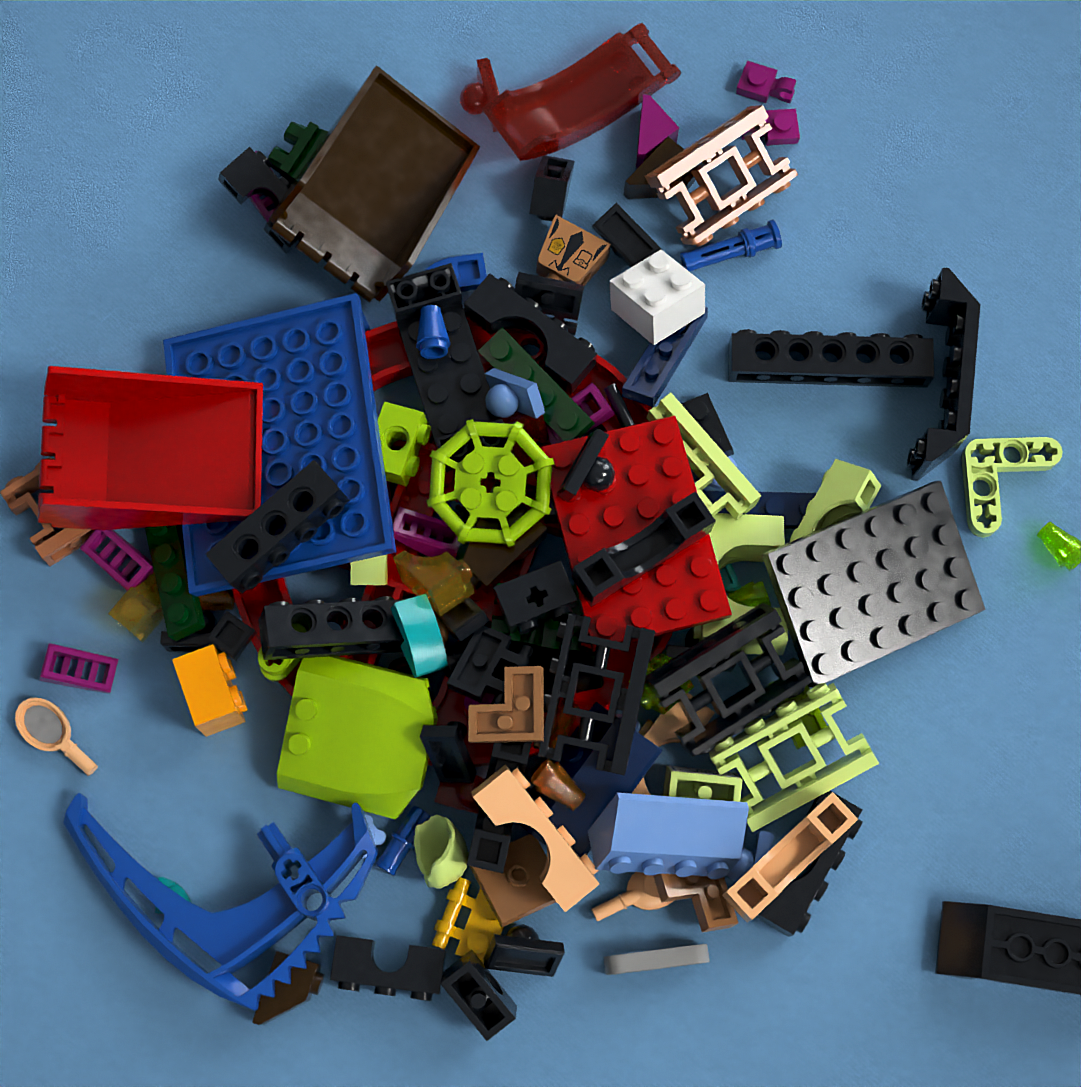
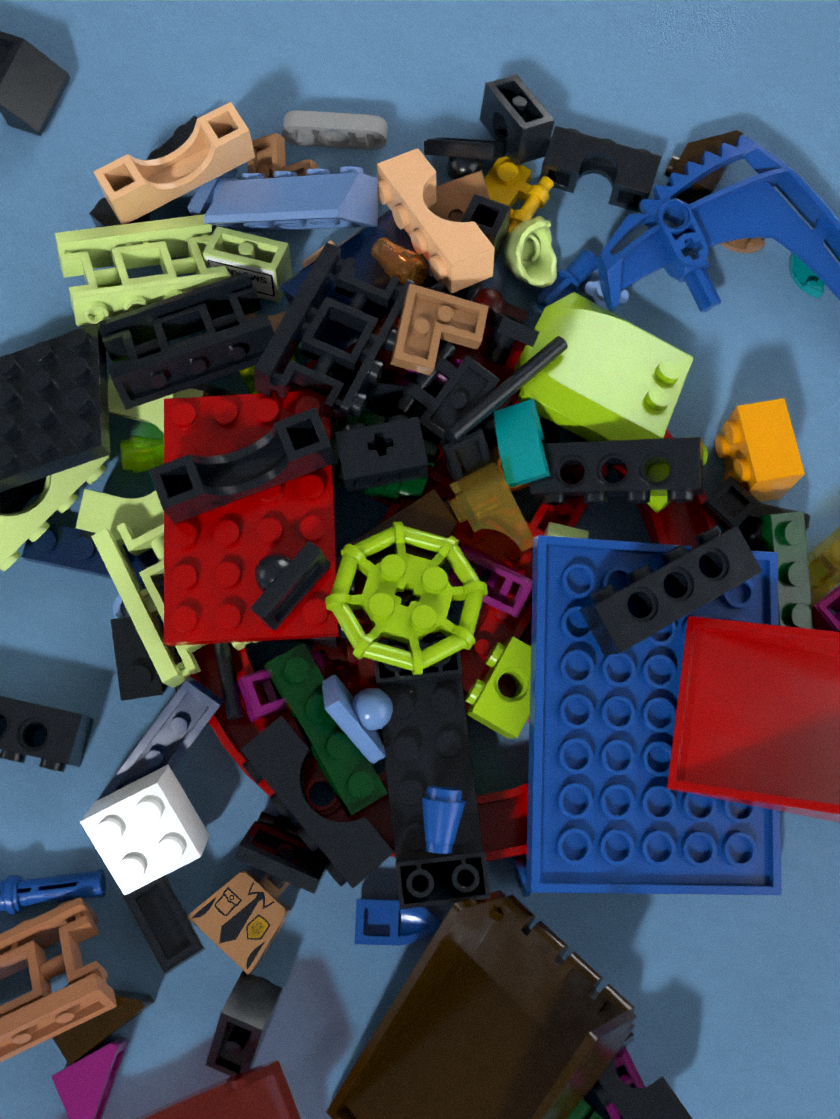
camera: 165 degrees left, 0 degrees up
none -> black bar [444,336,568,444]

